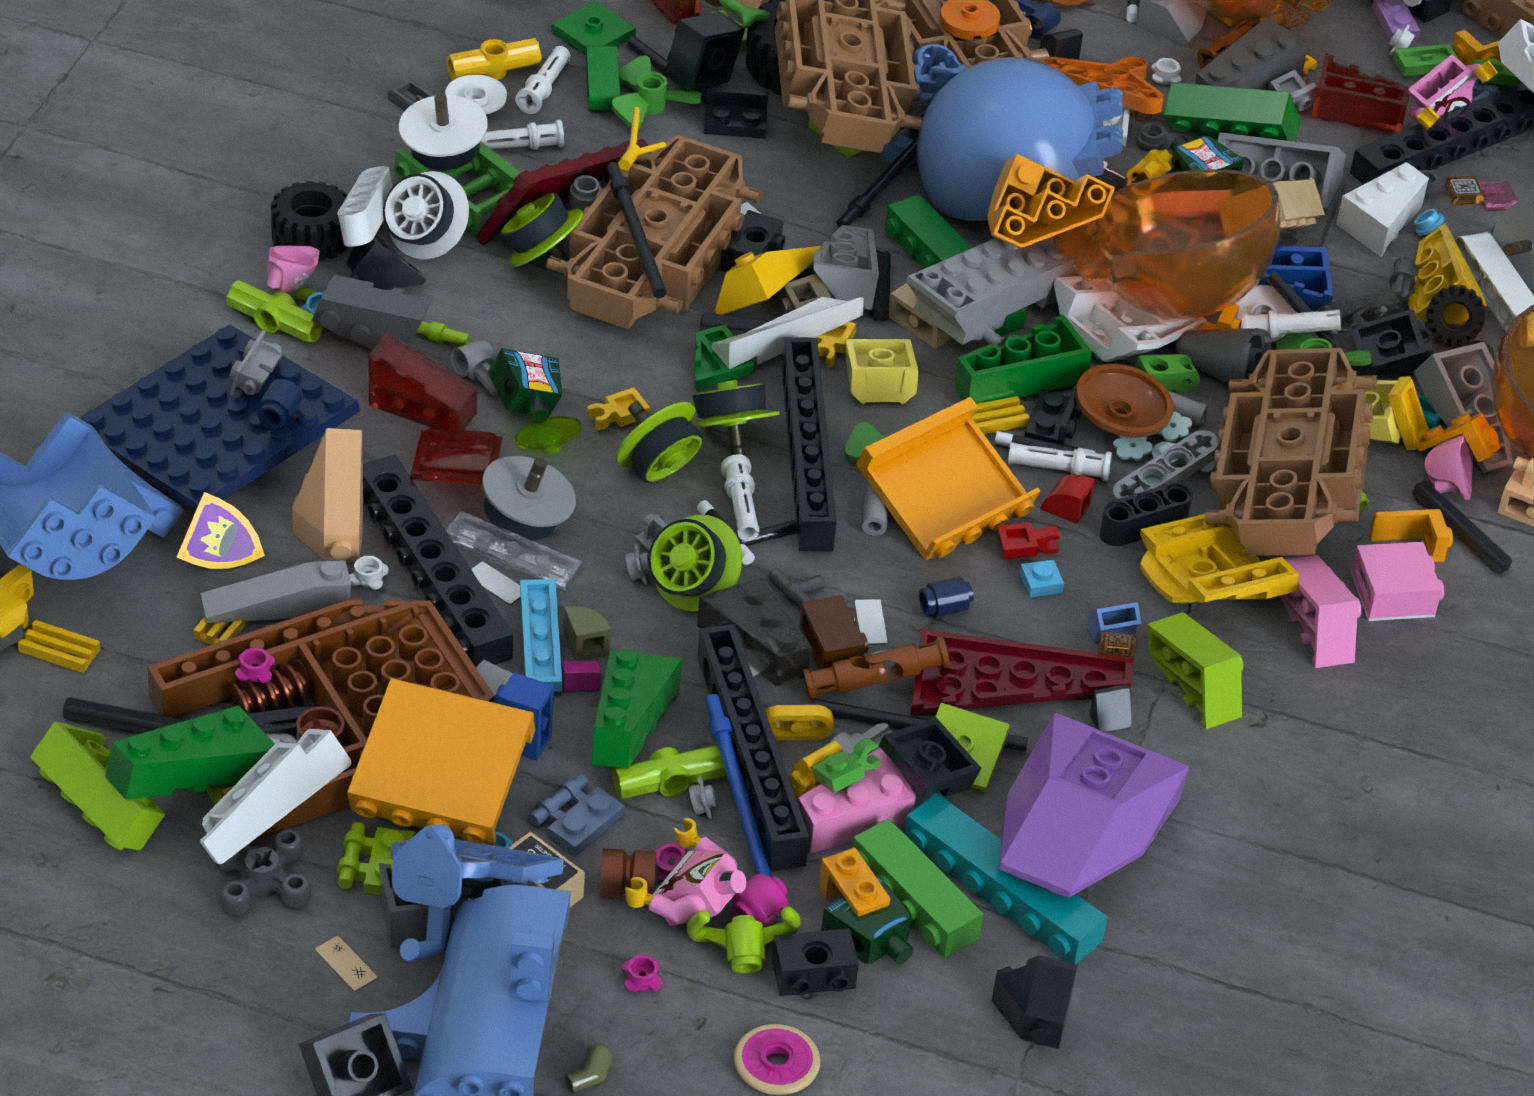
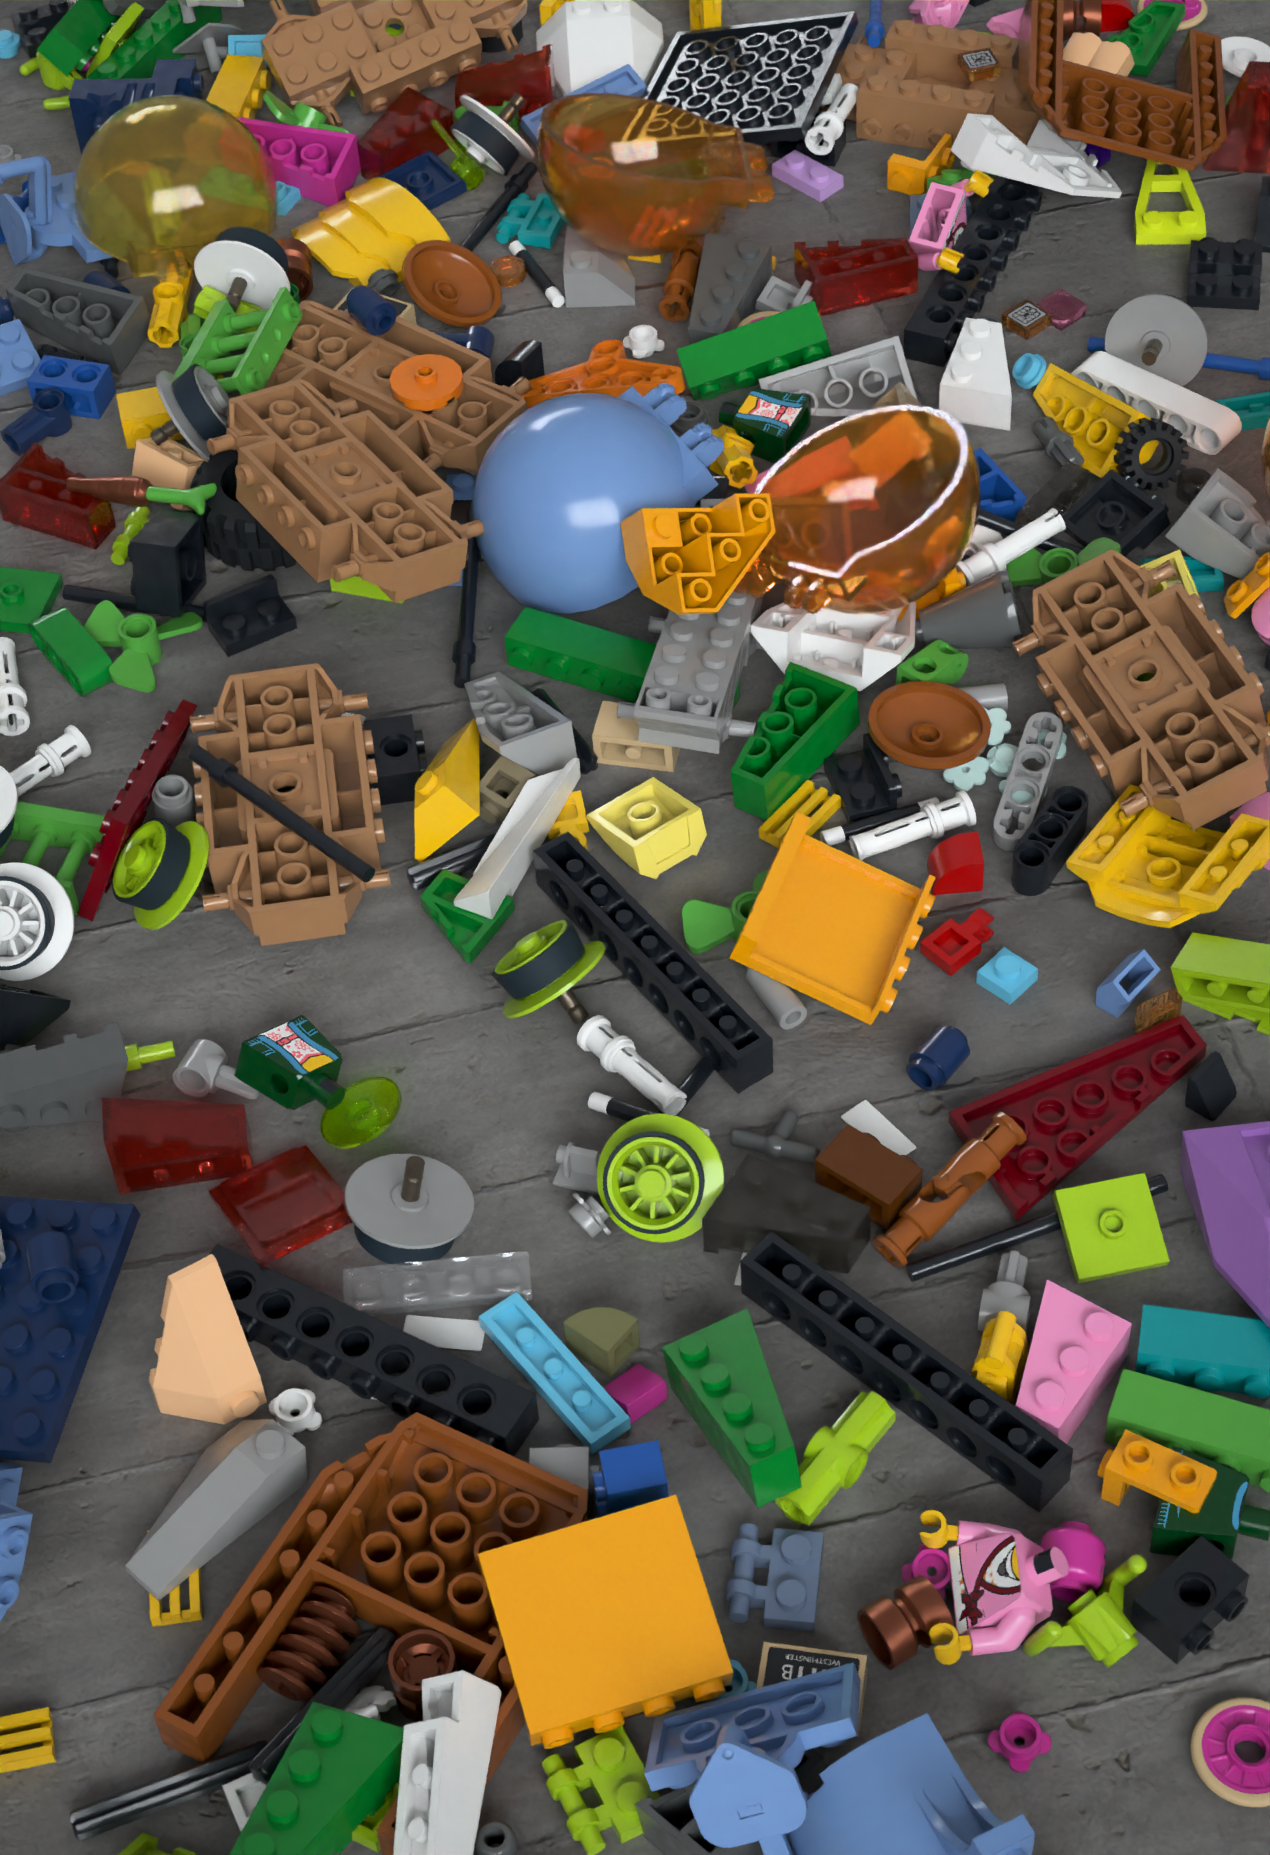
camera: 25 degrees left, 5 degrees up
shield [176,492,265,569] -> none
dark pink plate [235,648,275,683] -> none
yellow plate [586,387,650,430] -> none
piece [615,401,704,483] -> none
yellow plant [618,107,666,170] -> none
light grey plate [689,776,717,820] -> none
blue bar [704,694,772,878] -> none
yellow plate [765,705,834,740] -> none
bright green plate [812,738,881,793] -> none
black plate [879,717,981,797] -> none
medium blue head [912,44,968,106] -> none
yellow tile [1388,376,1429,450] -> none
white plate [1389,24,1415,56] -> none
bright green plate [1392,44,1460,77] -> none

